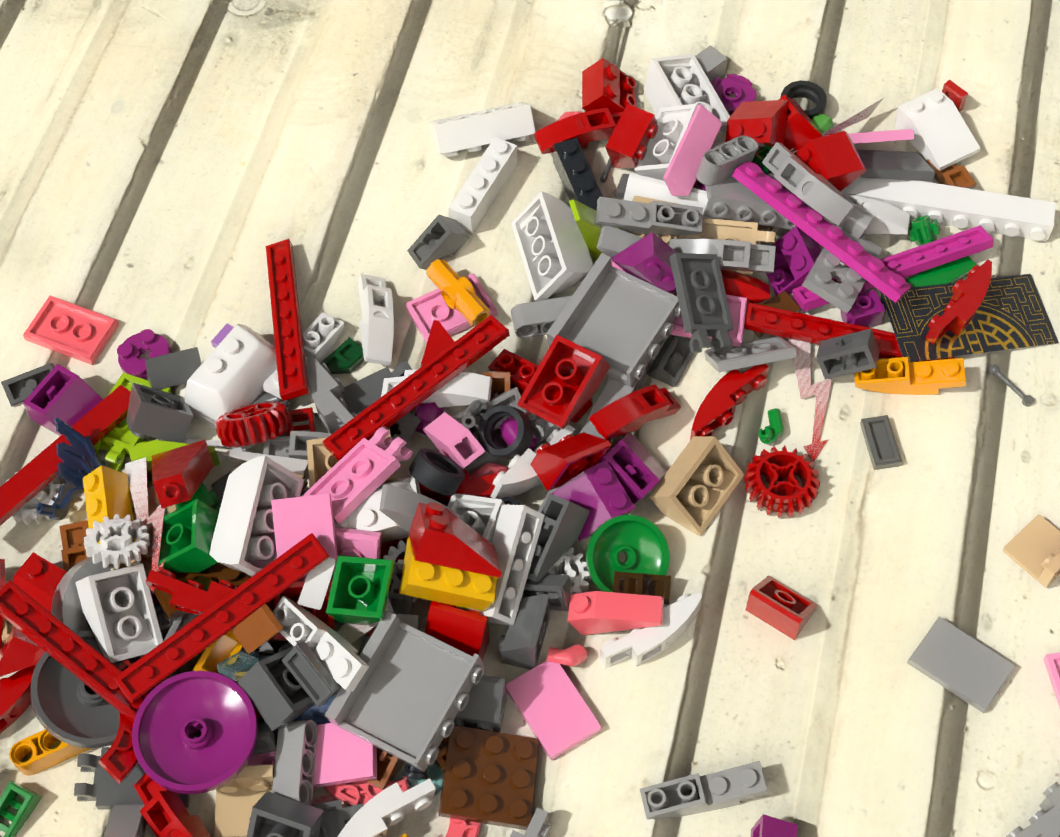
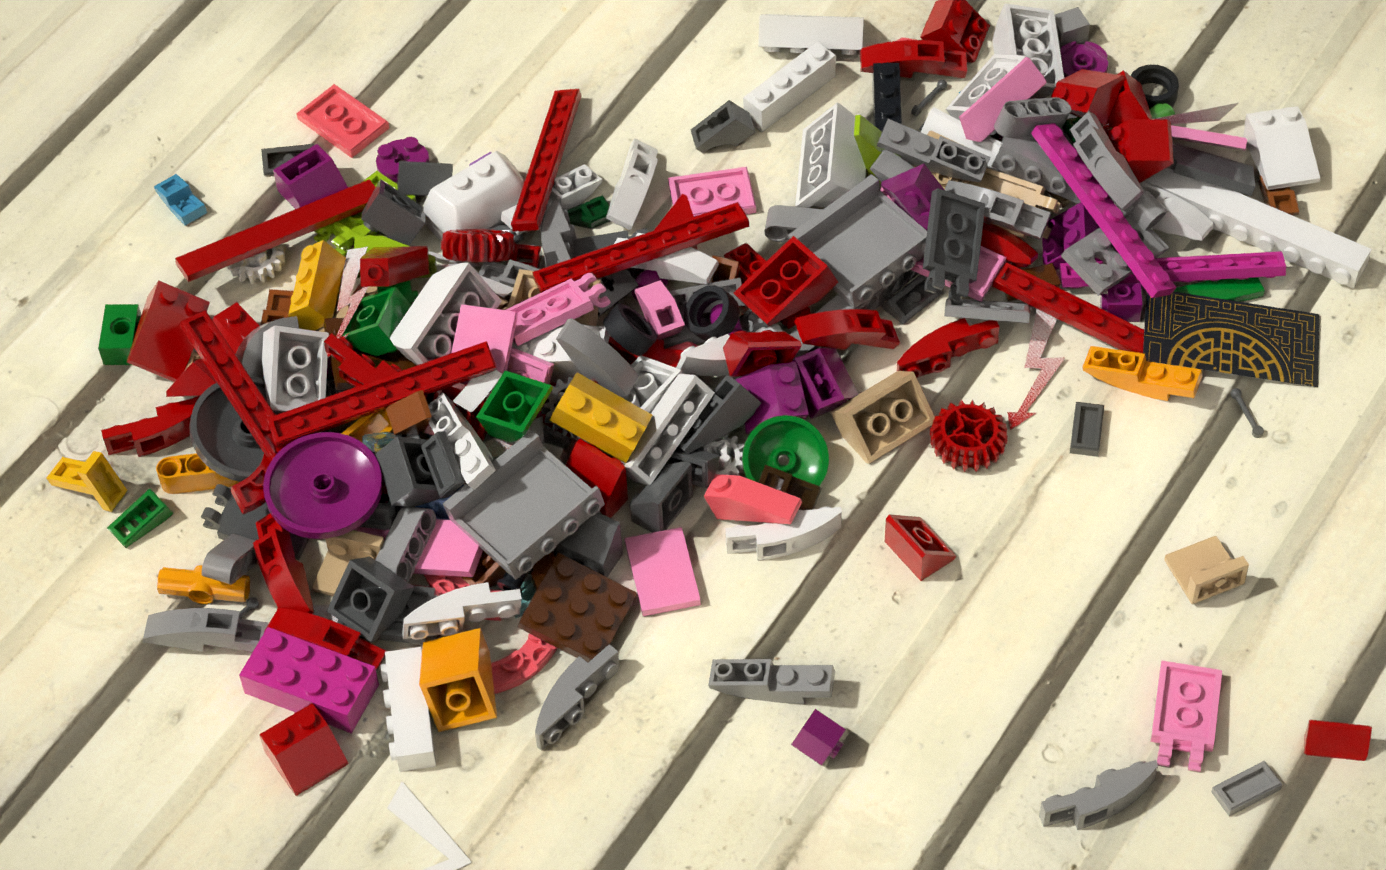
camera: 20 degrees right, 5 degrees down
dark blue animal [36,418,105,520] -> none
white gear [84,514,150,569] -> none
red slope [409,502,502,578] -> none
light orange piece [426,259,490,327] -> none
dark grey arm [462,400,489,428] -> none
coral arm [546,645,588,667] -> none
red slope [605,104,658,168] -> none
green arm [758,408,784,444] -> none
dark grey brick [816,329,880,380] -> none
light grey tile [907,616,1016,713] -> none
green gear [908,215,941,246] -> none
red slope [925,260,992,345] -> none
red tile [942,80,968,112] -> none

